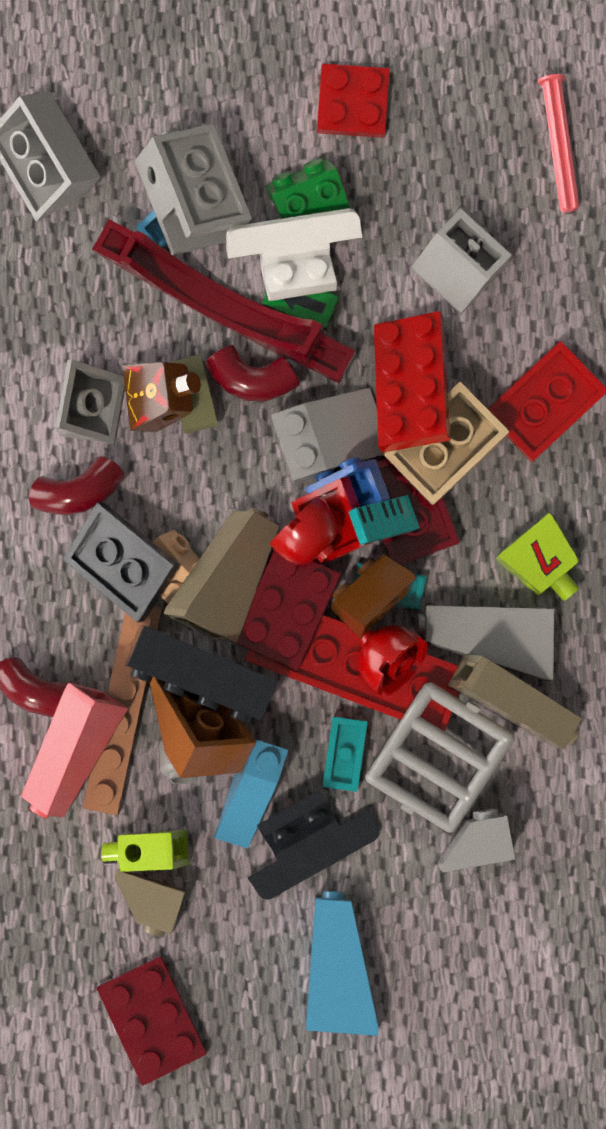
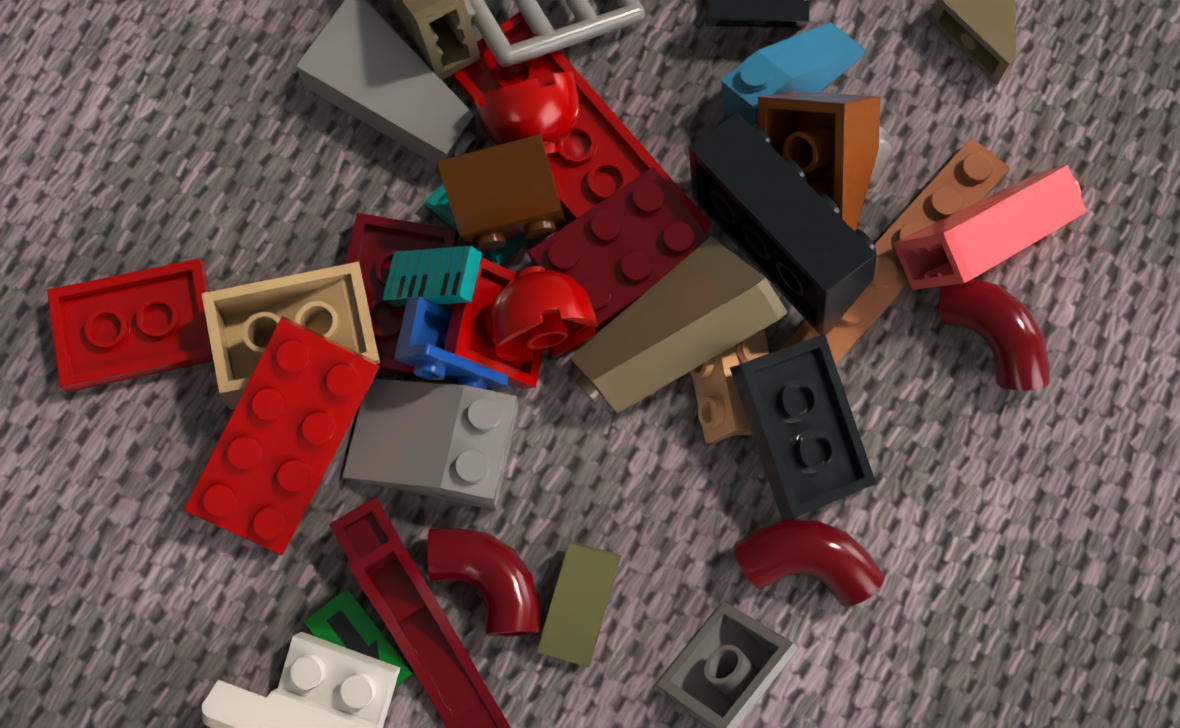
camera: 155 degrees left, 10 degrees down
lime torso [101,829,189,872] -> none
reddish brown torso [122,362,201,432] -> none
teal plate [322,717,367,792] -> none
light grey slope [411,208,512,314] -> none
lime torso [495,513,580,601] -> none

